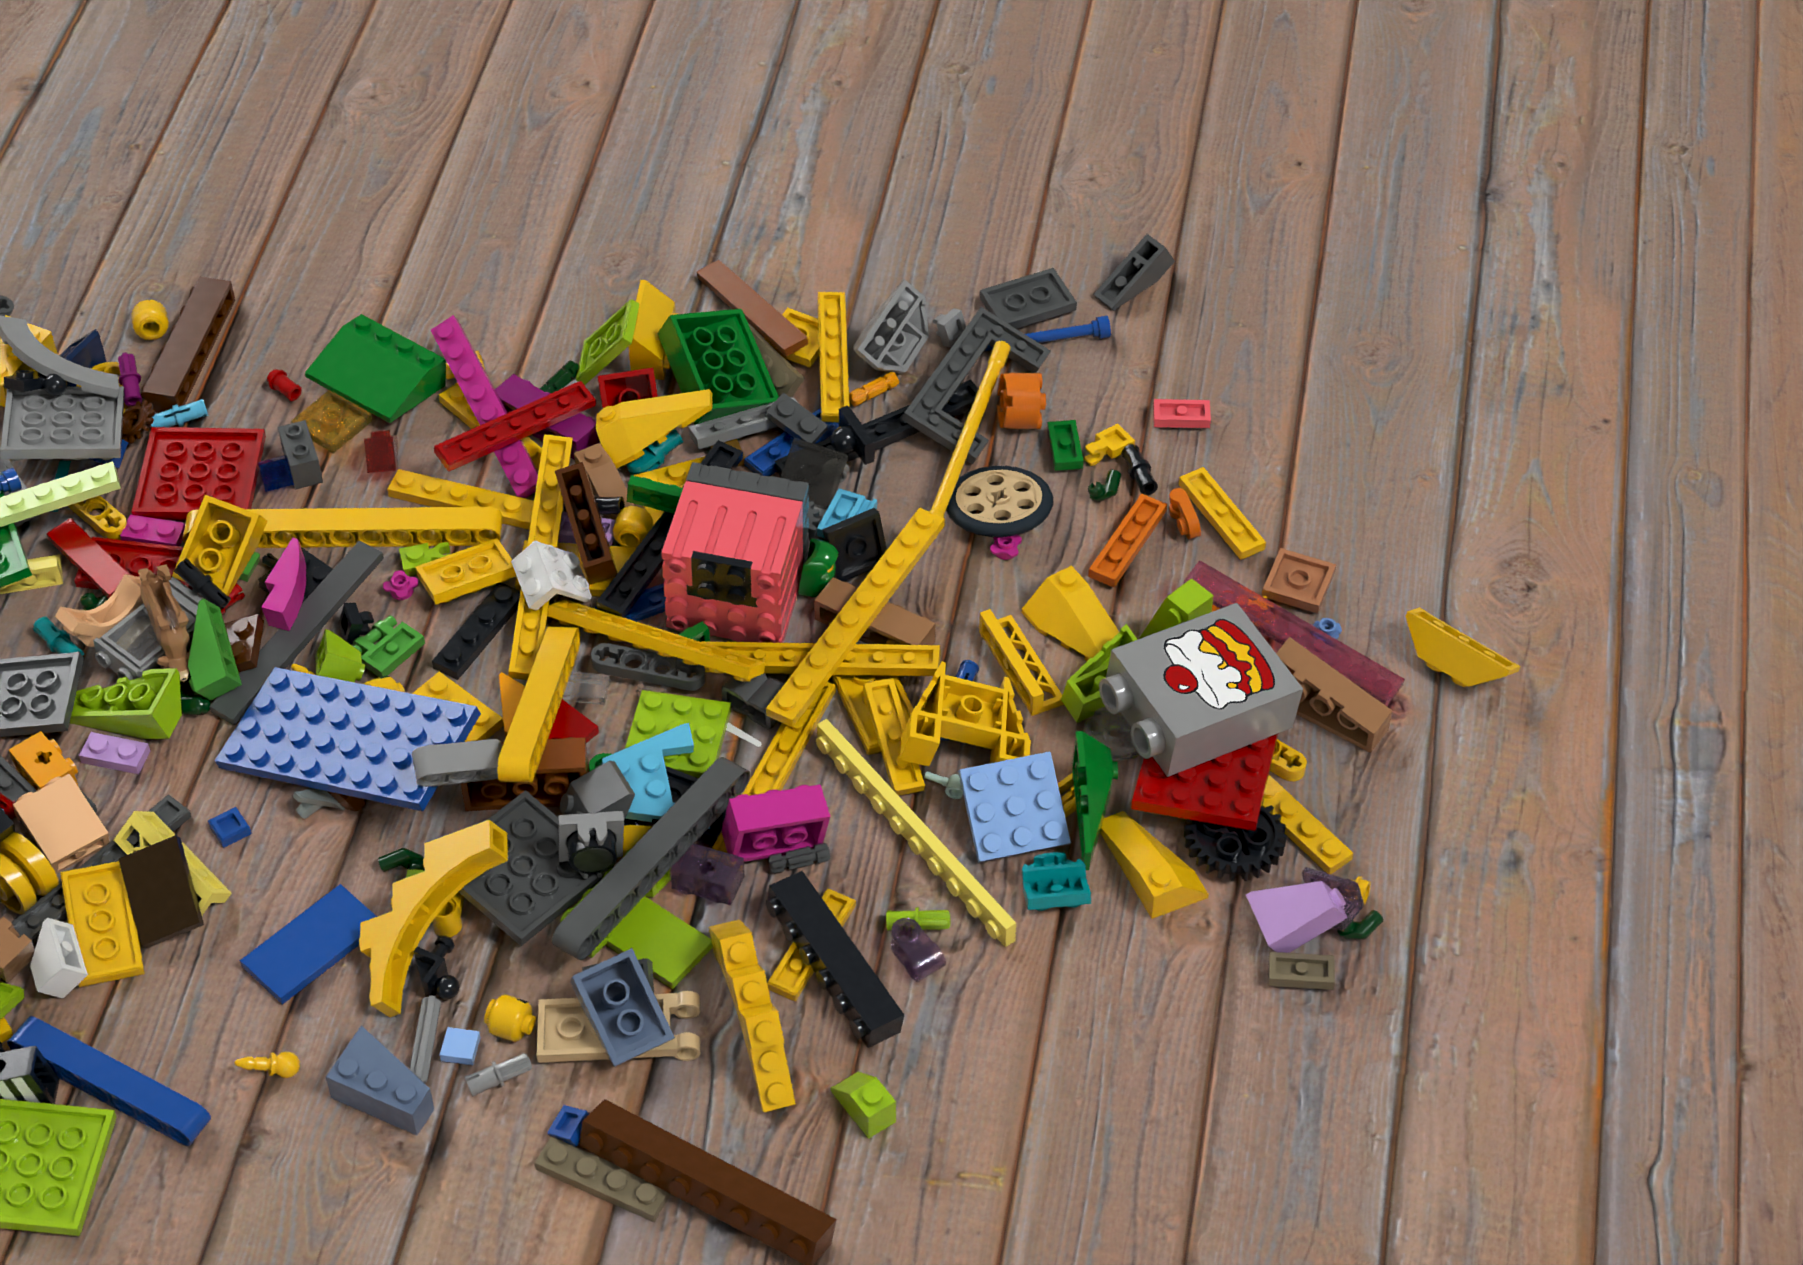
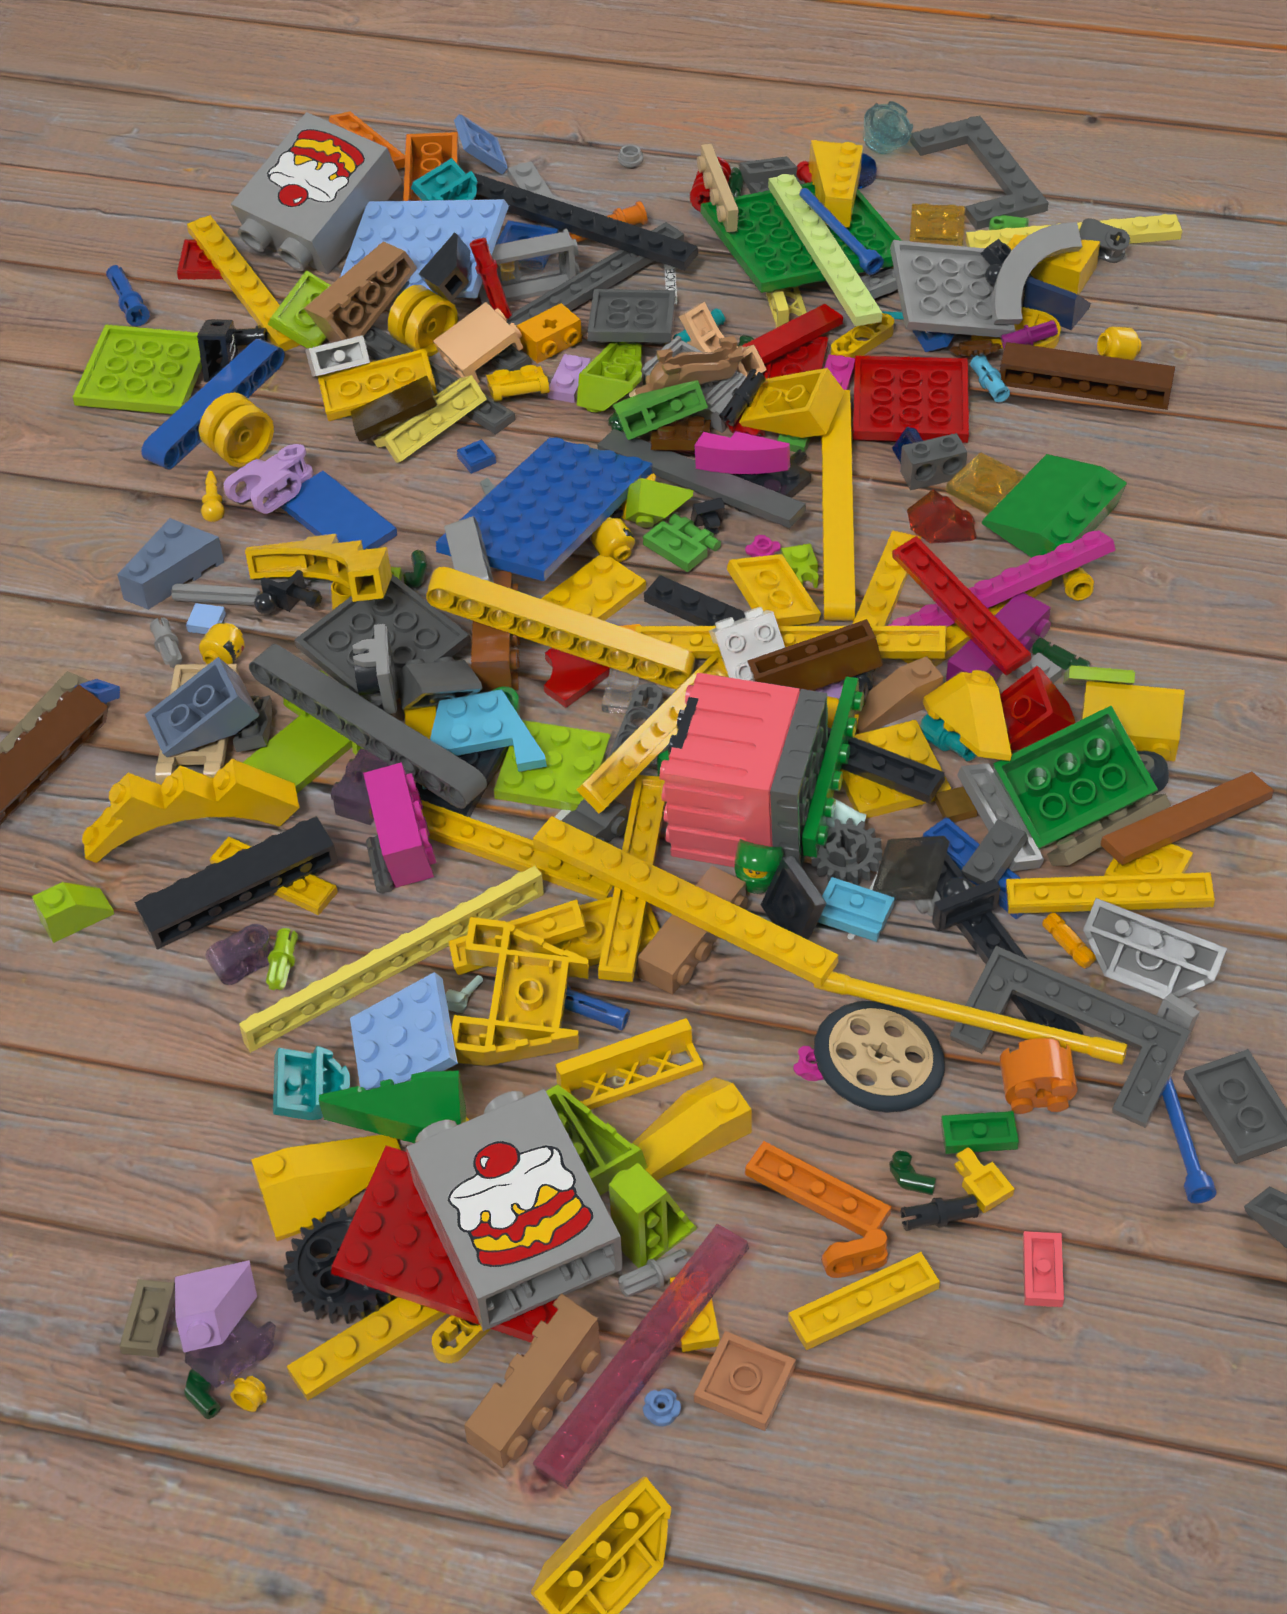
camera: 95 degrees right, 0 degrees up
red pin [267,369,302,401] -> none
none -> yellow wheel [199,392,274,468]
none -> lavender piece [224,444,313,514]
none -> yellow plate [486,365,550,402]

